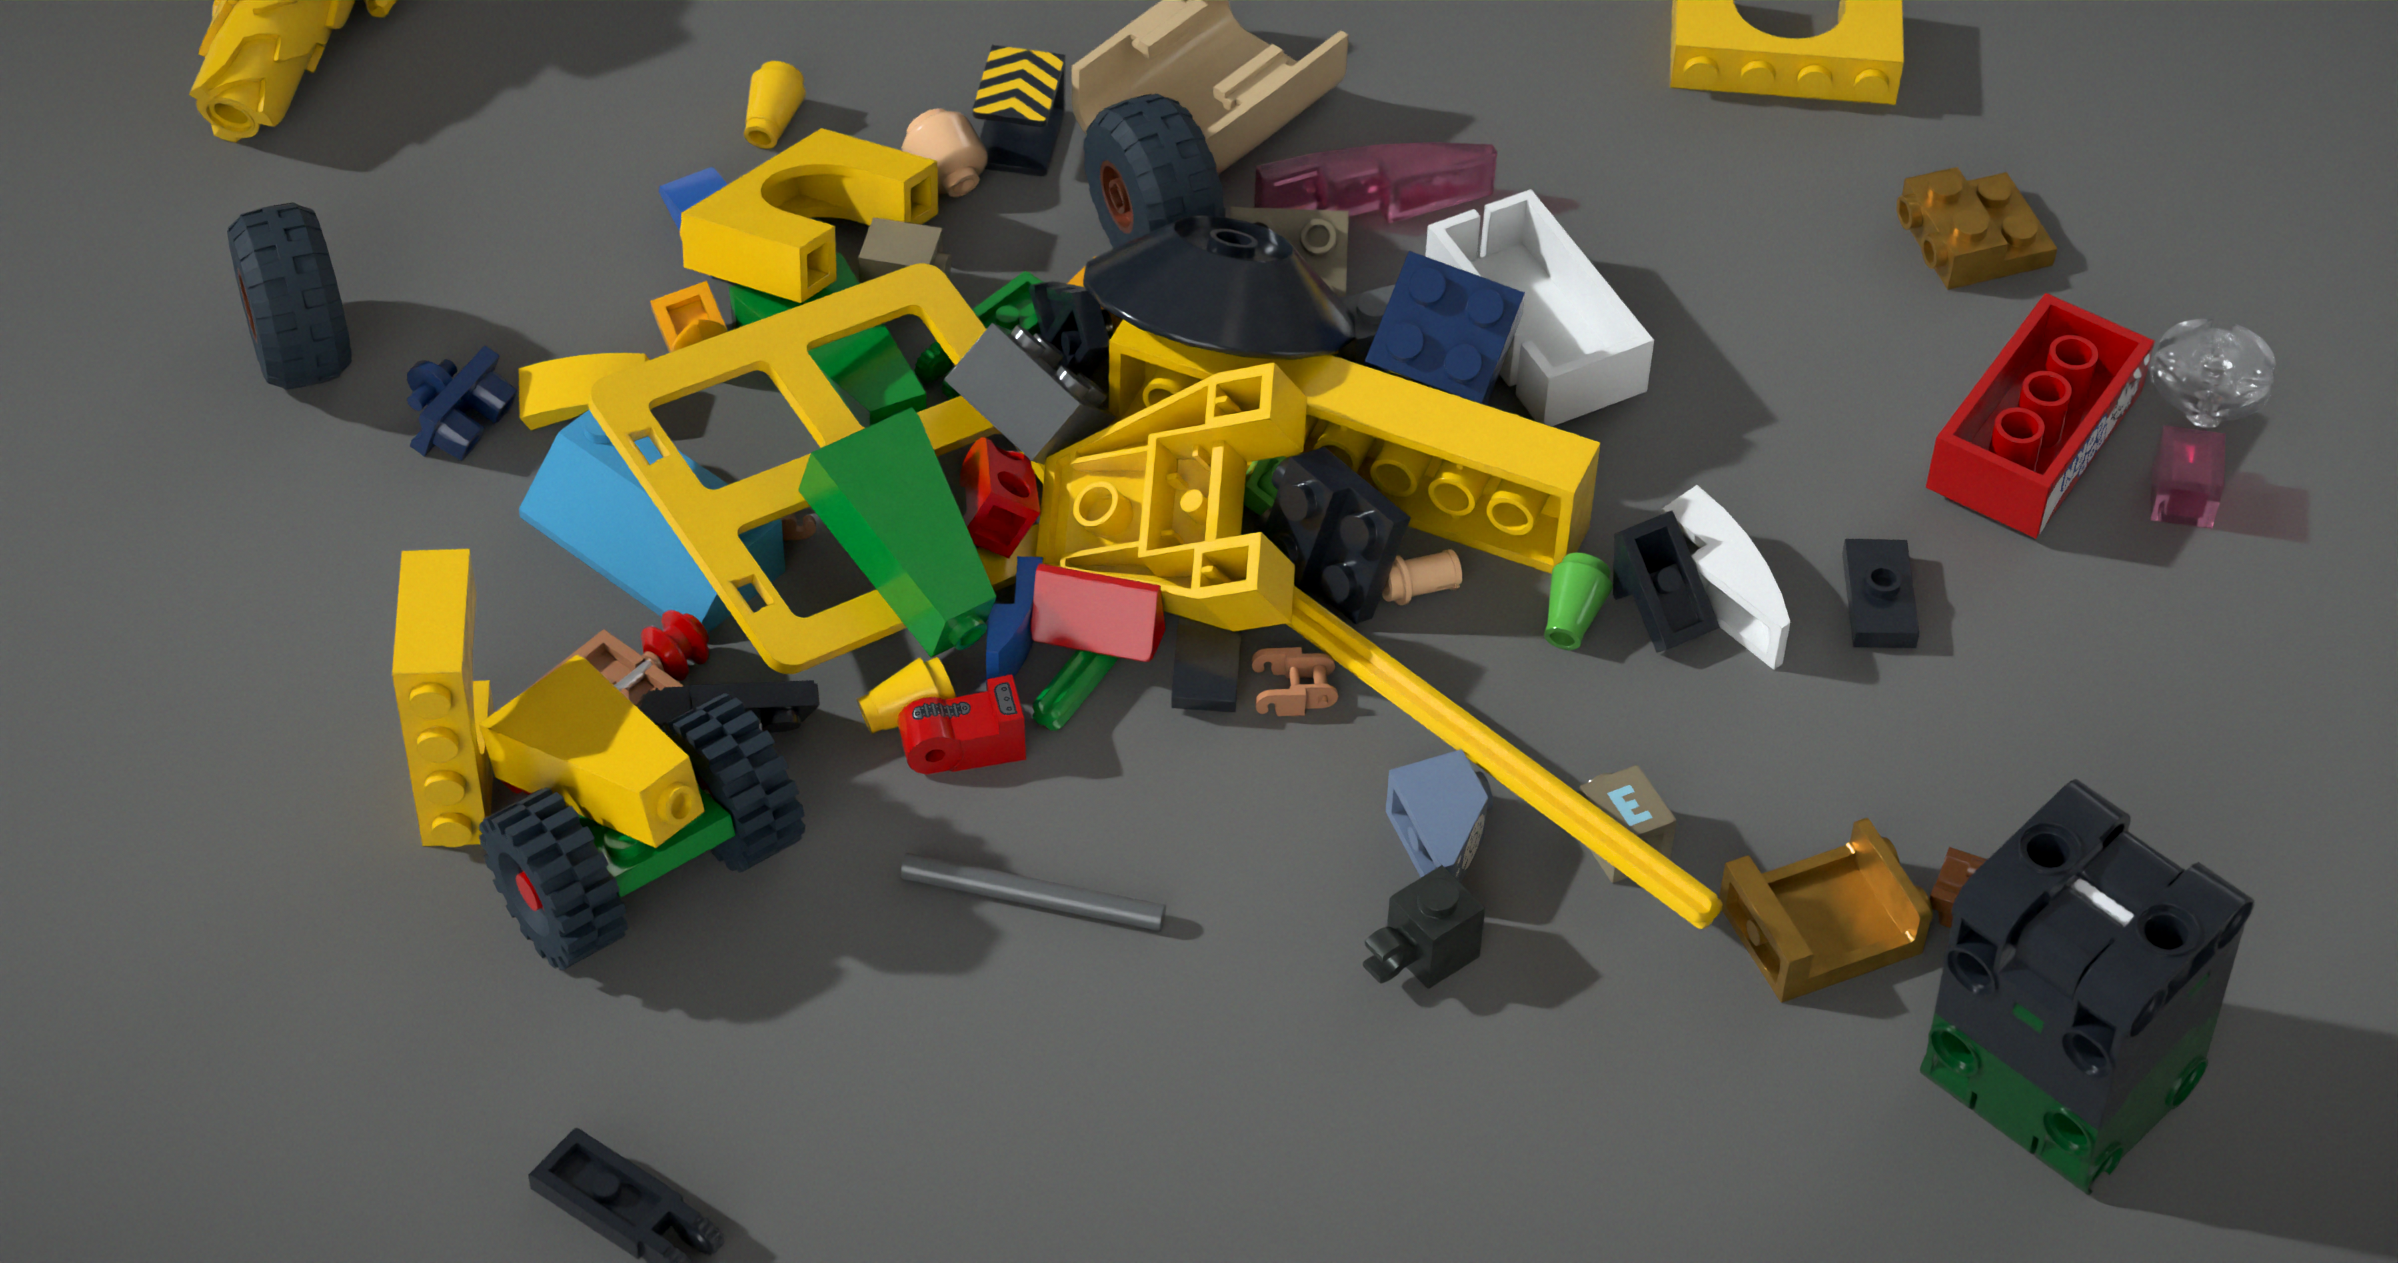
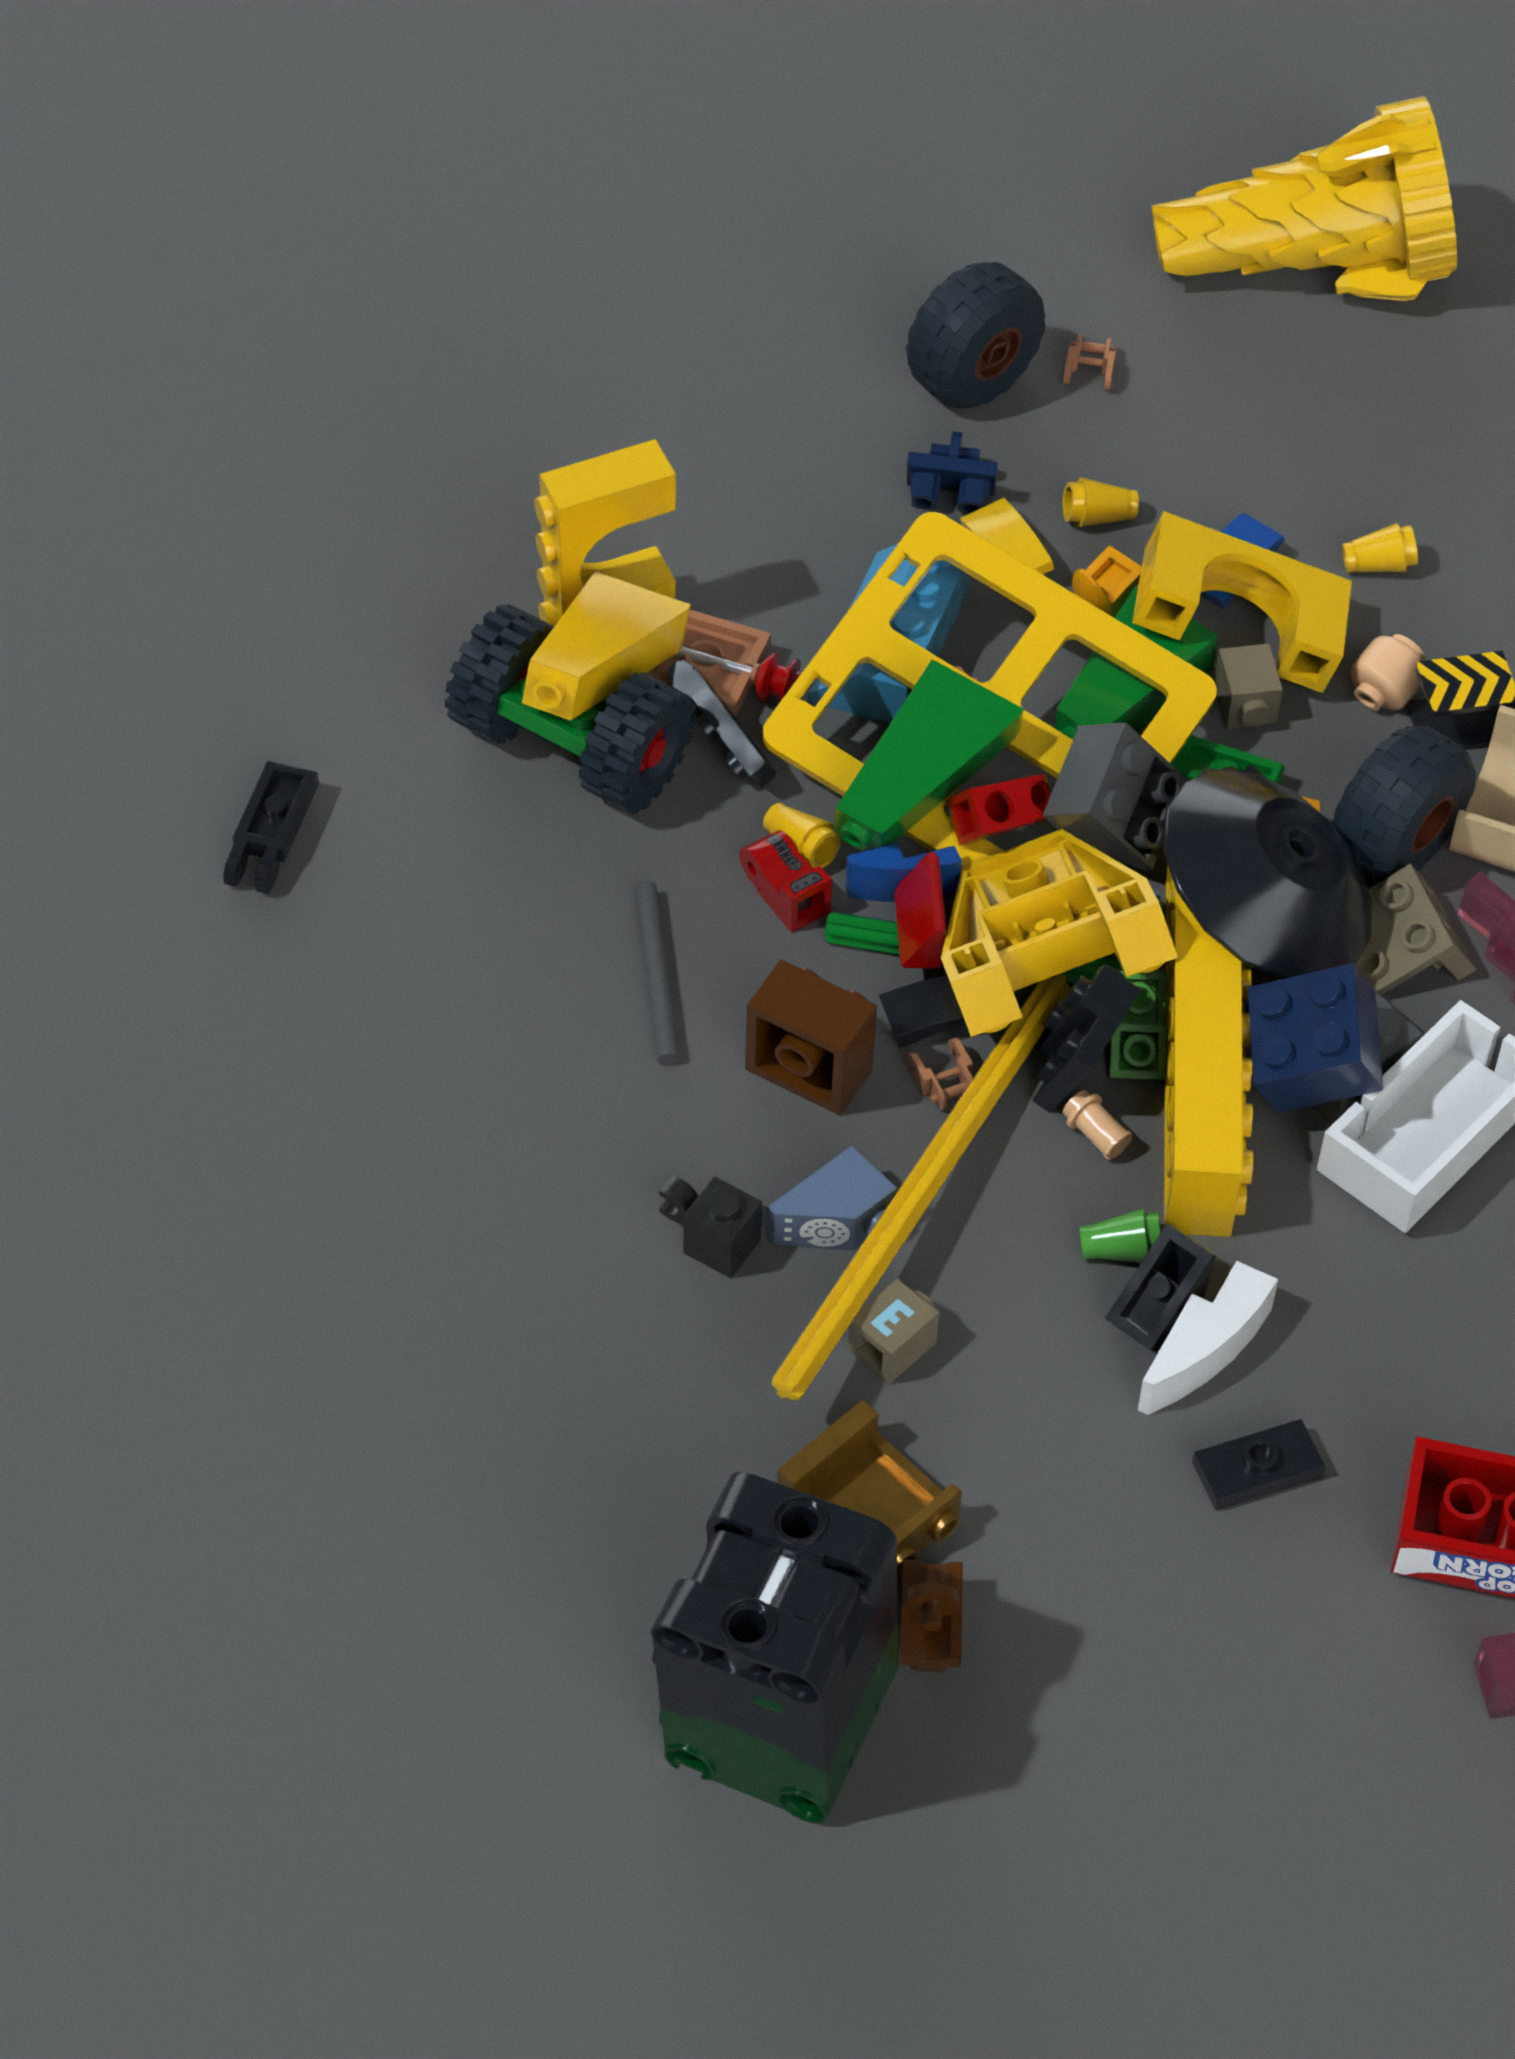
camera: 70 degrees right, 5 degrees up
none -> reddish brown brick [745,959,877,1116]
none -> yellow cone [1062,477,1139,527]
none -> nougat piece [1063,334,1116,390]

